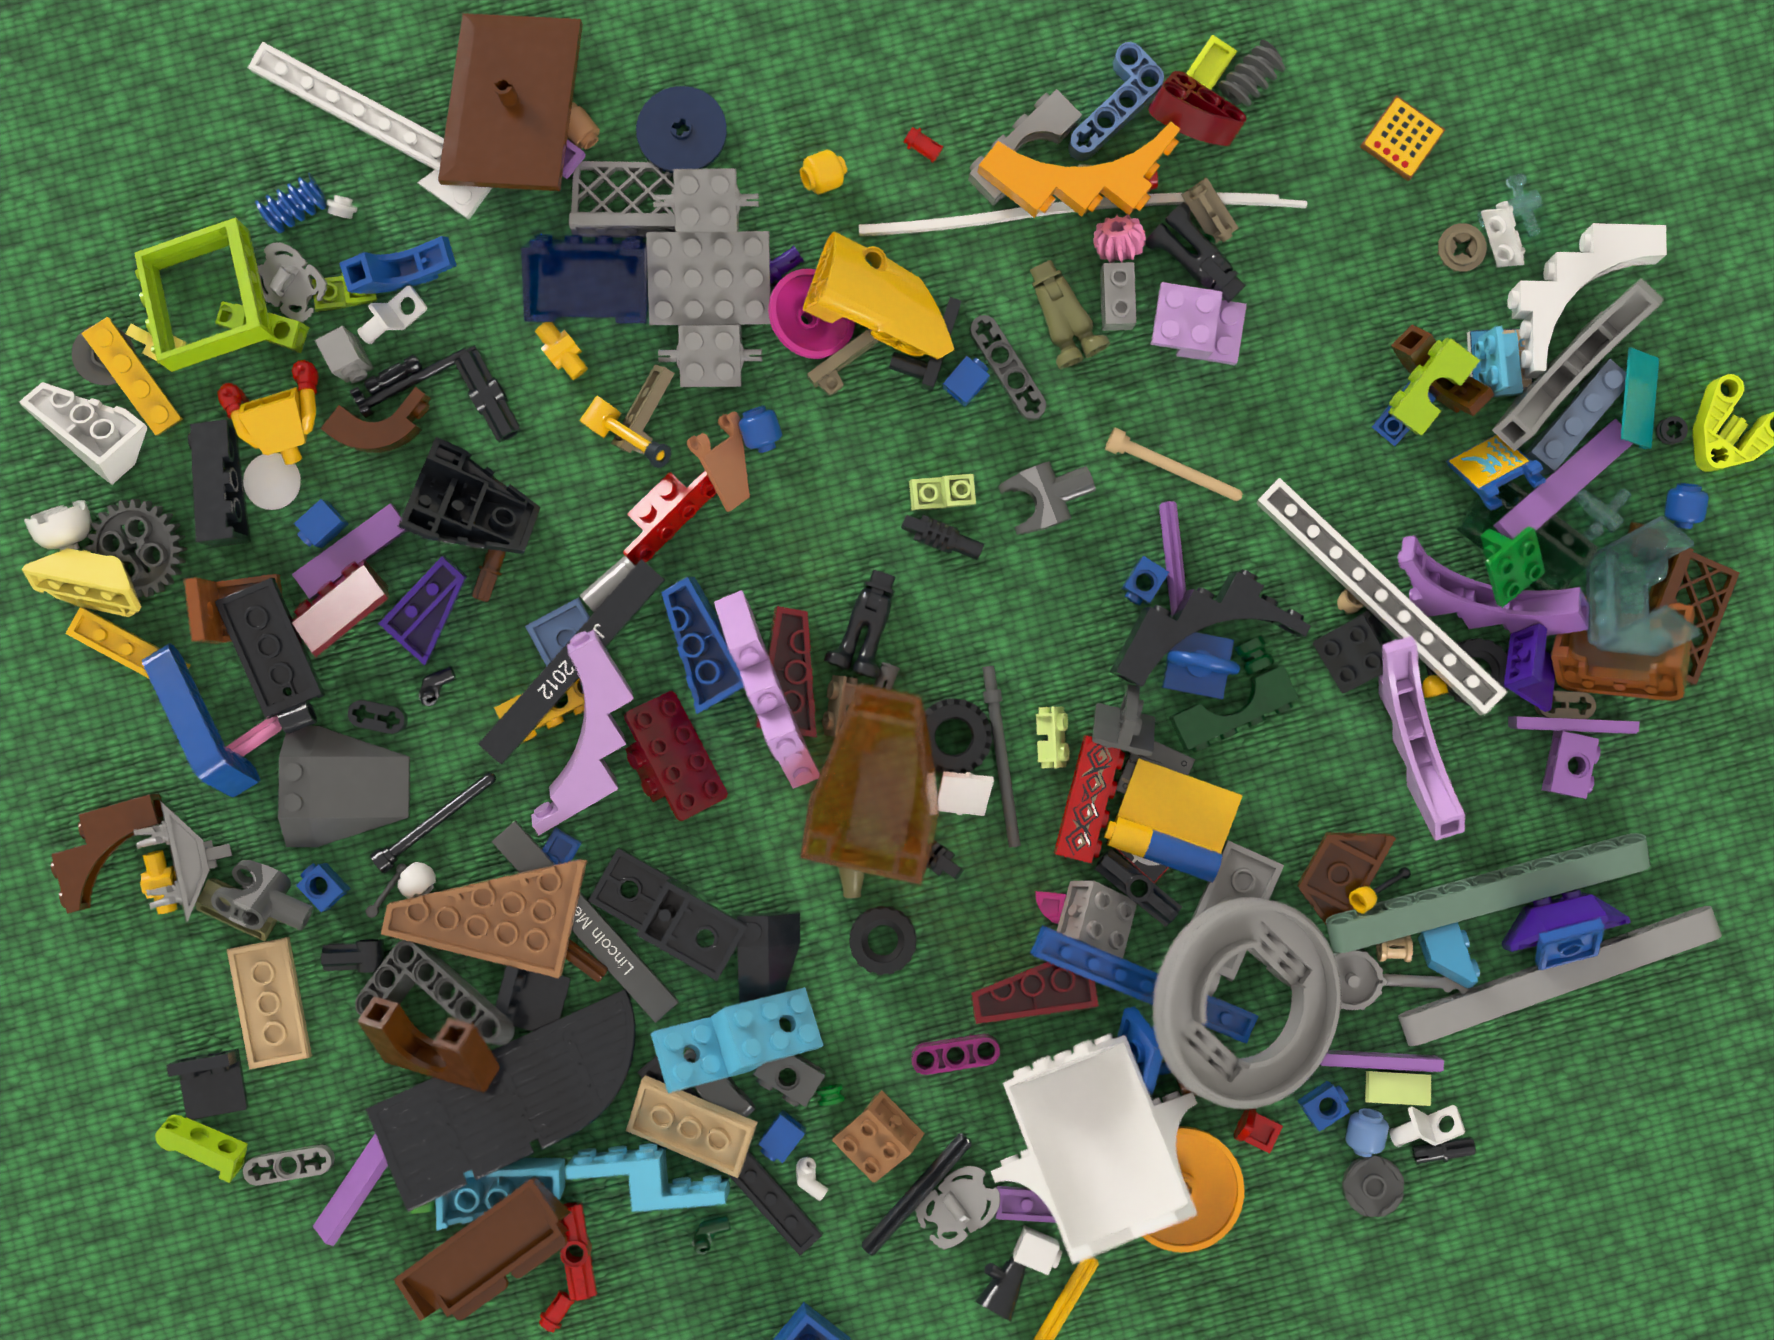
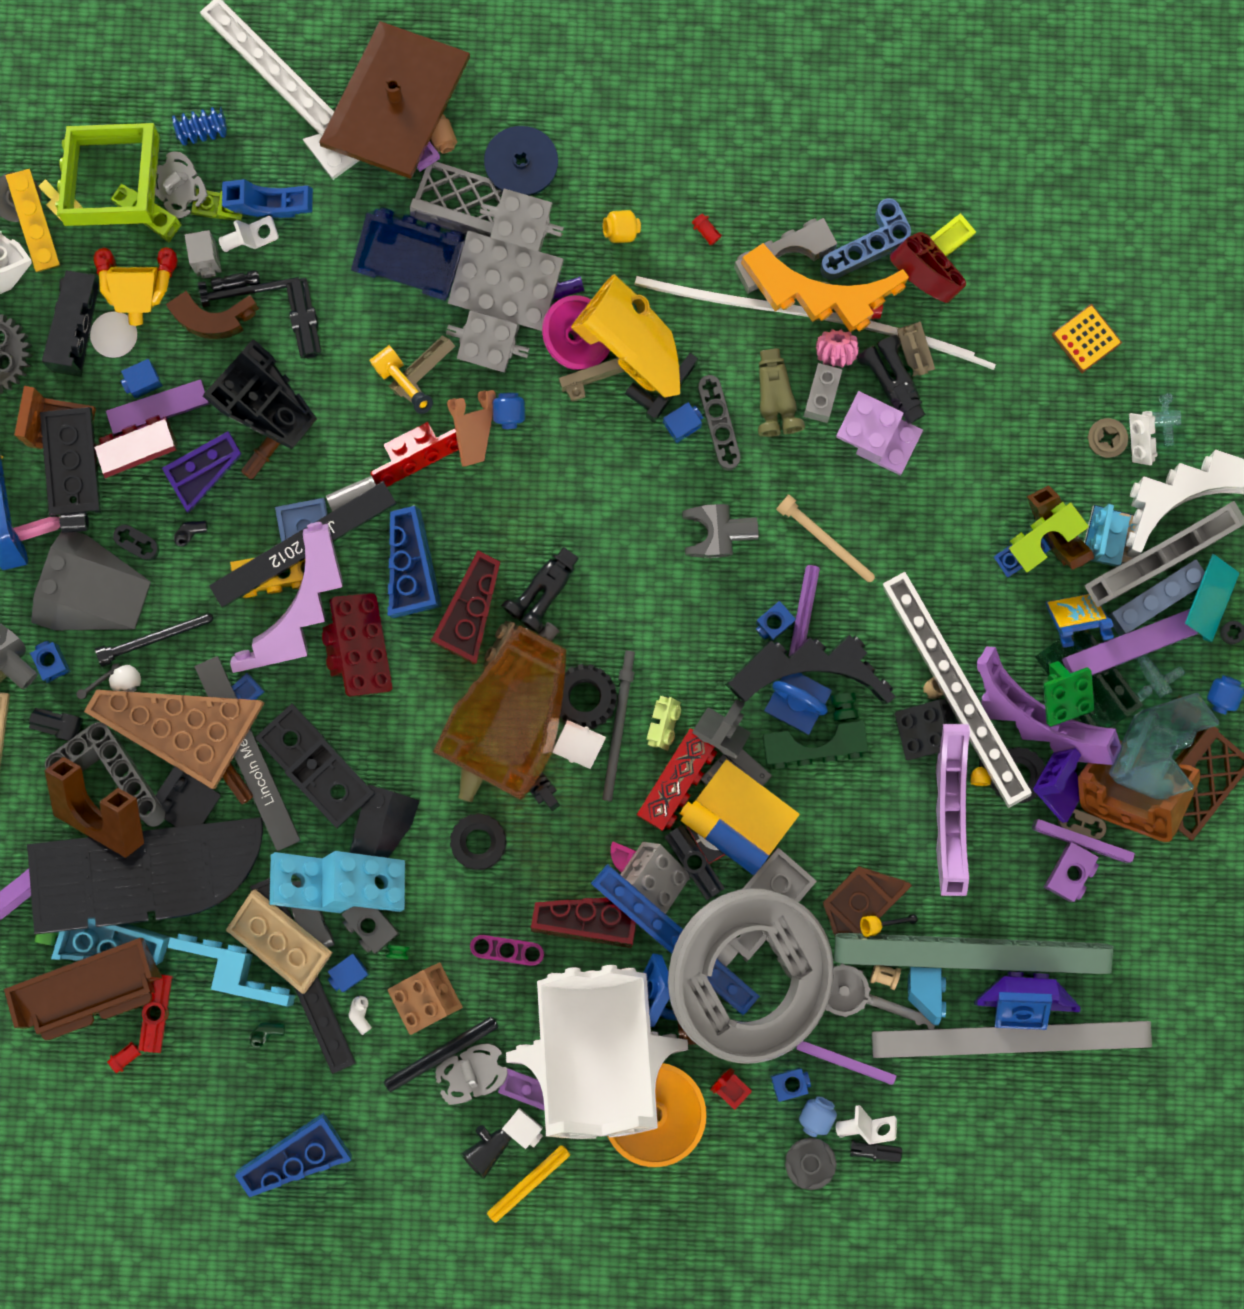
camera: 20 degrees right, 5 degrees down
white plate [326,195,357,219] -> none
yellow axle [535,320,588,380] -> none
lavender arch [714,590,821,789] -> none
black hinge [901,515,984,560] -> none
yellowish green slope [909,474,976,511] -> none
dark grey piece [1219,39,1286,107] -> none
yellowish green slope [1365,1071,1431,1106] -> none

